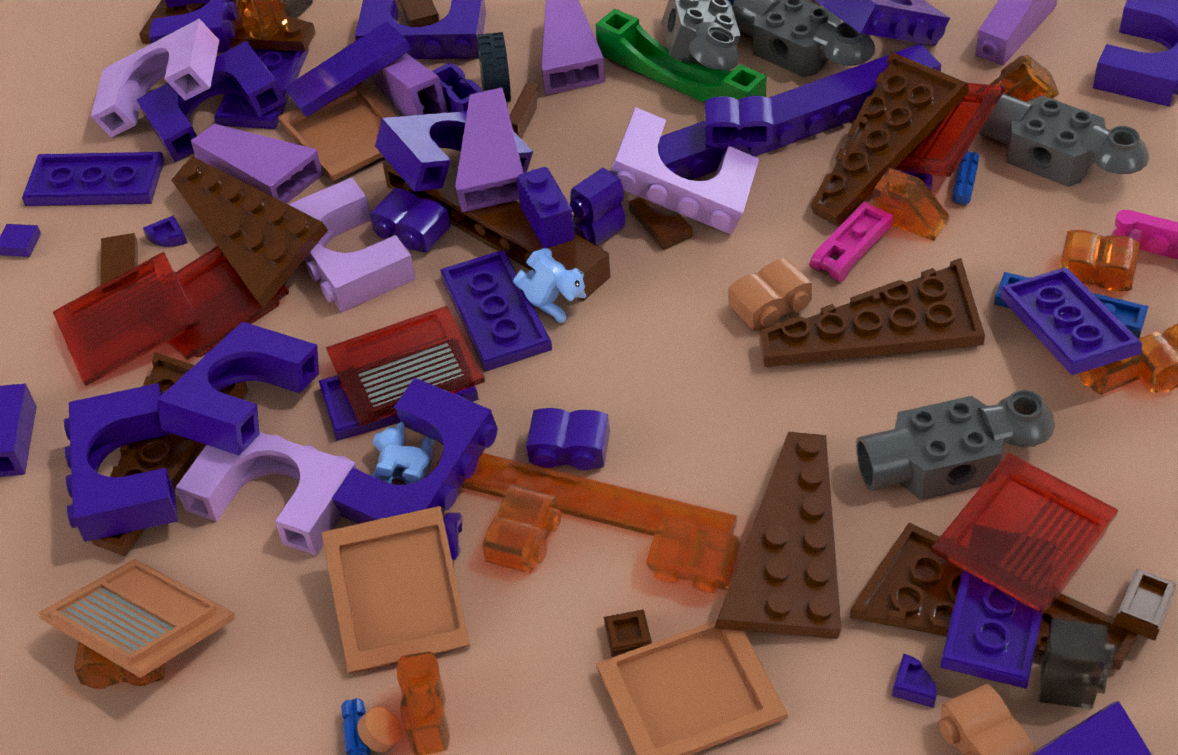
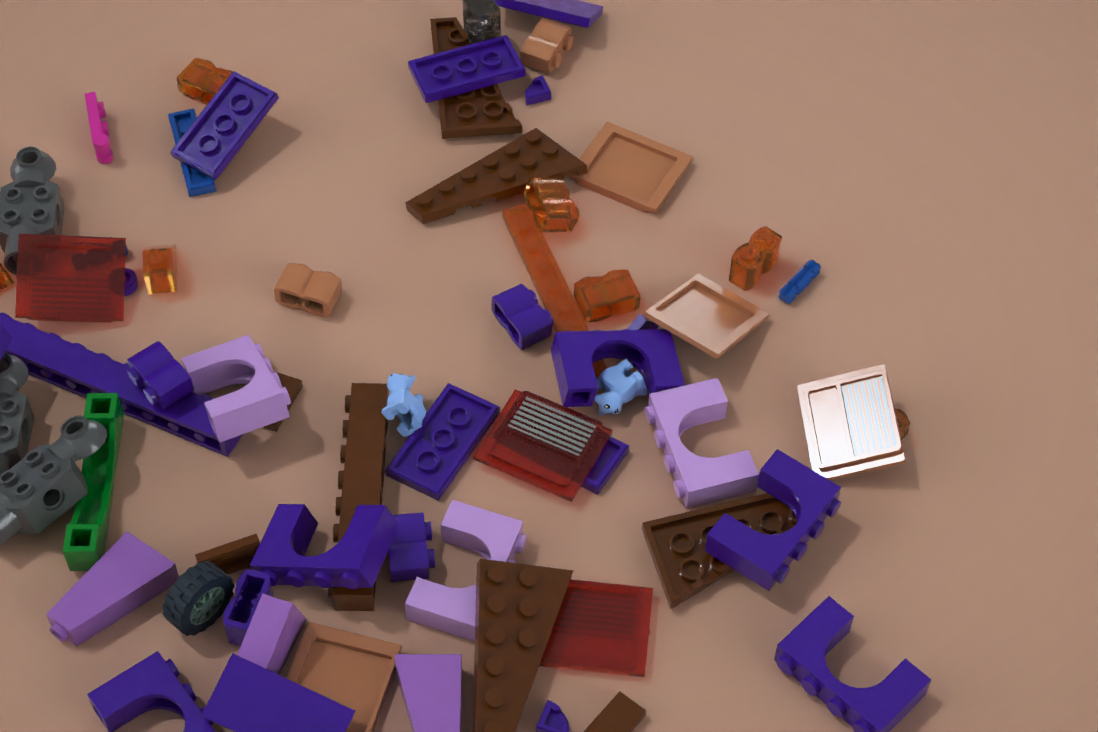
camera: 135 degrees left, 5 degrees up
clear red piece [53,251,200,386] -> none
dark purple arch [157,322,319,456] -> none
nougat tile [357,707,402,752] -> none
medium lavender slope [455,88,523,212] -> none
dark purple brick [517,167,576,248] -> none
dark purple brick [570,167,626,246] -> none
reddish brown tile [603,609,652,658] -> none
reddish brown wing [759,258,985,367] -> none
dark pink plate [809,202,893,282] -> none
reddish brown wing [811,51,969,226] -> none
dark grey brick [856,390,1055,500] -> none
clear red piece [931,453,1118,614] -> none
clear orange brick [1060,230,1141,291] -> none
tile [1113,569,1177,641] -> none

